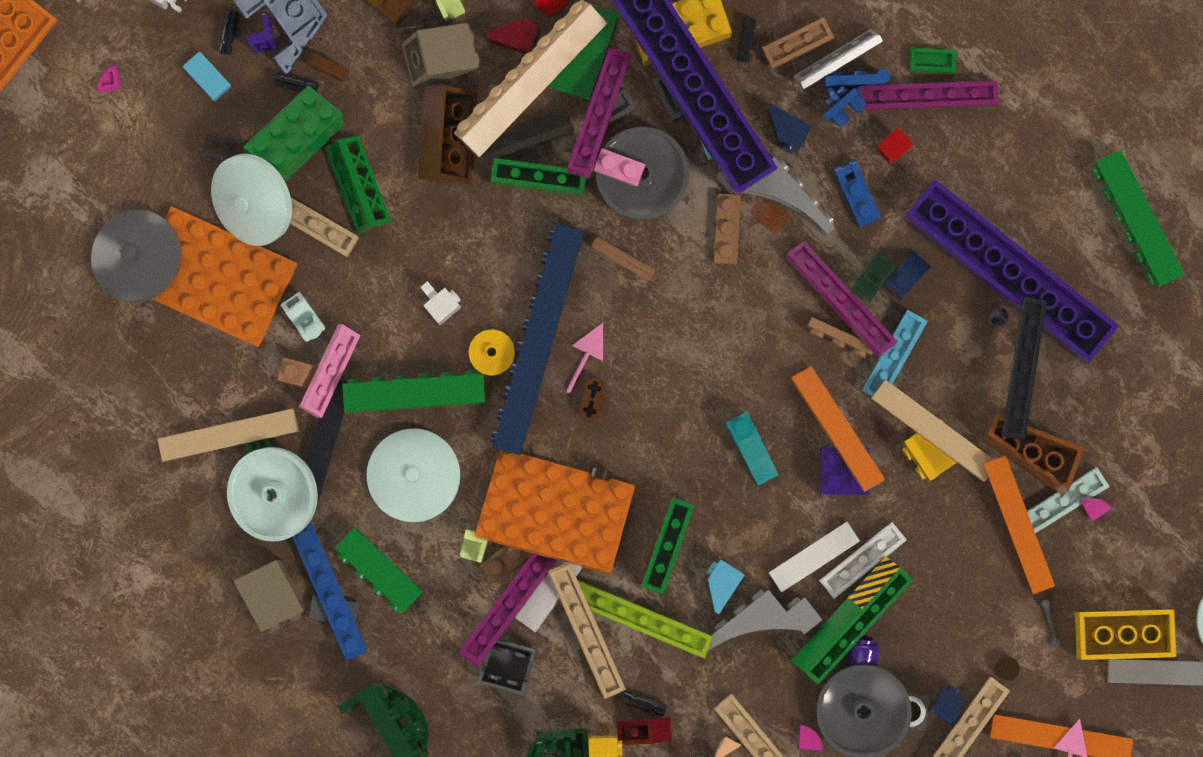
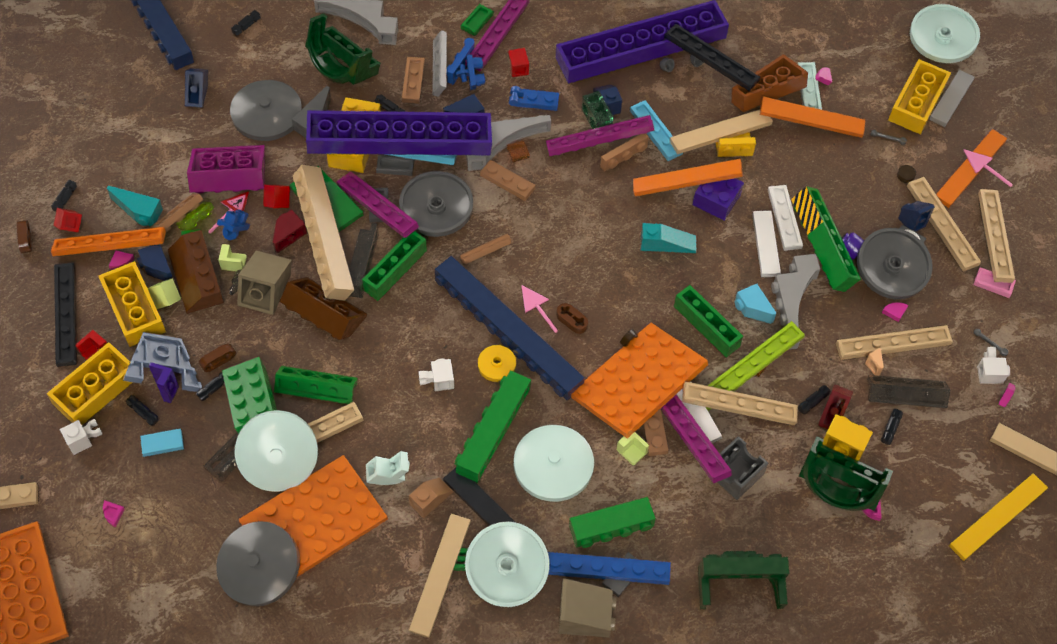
camera: 65 degrees left, 25 degrees down
bright pink plate [299,324,360,418] -> none
bright pink plate [594,148,645,187] -> none

